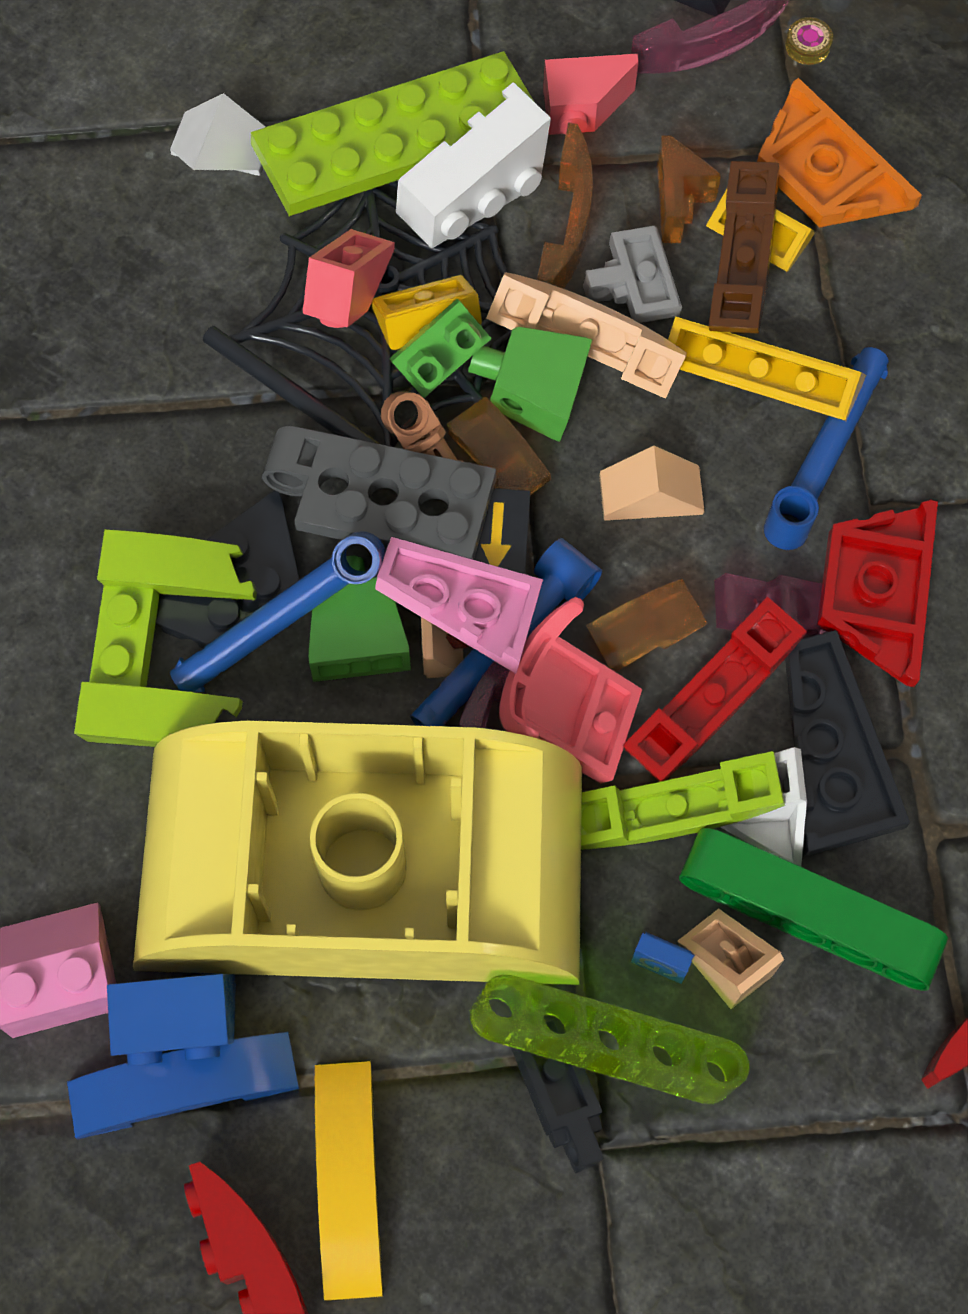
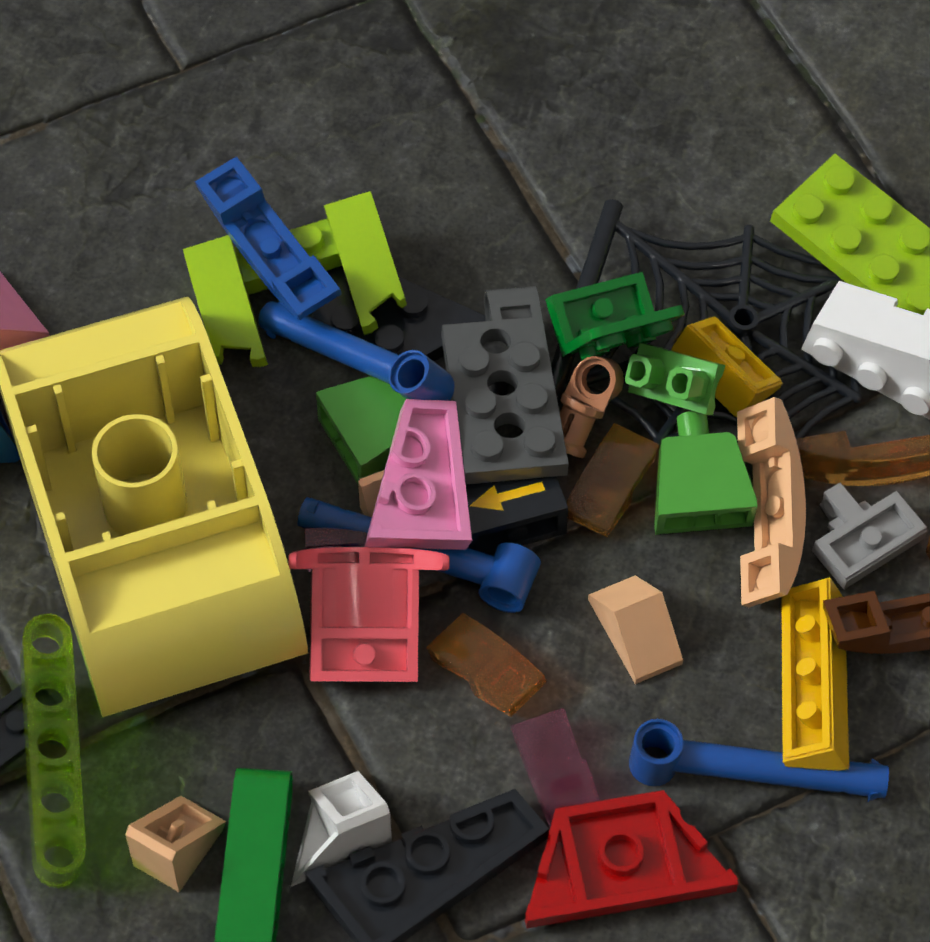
camera: 70 degrees right, 10 degrees down
white slope [170,93,265,176] -> none
coral slope [303,229,395,328] -> none
lime slope [581,751,785,850] -> none
red slope [622,596,807,782] -> none
blue tile [631,932,694,984] -> none
none -> blue slope [195,156,342,320]
none -> green bracket [545,272,685,361]

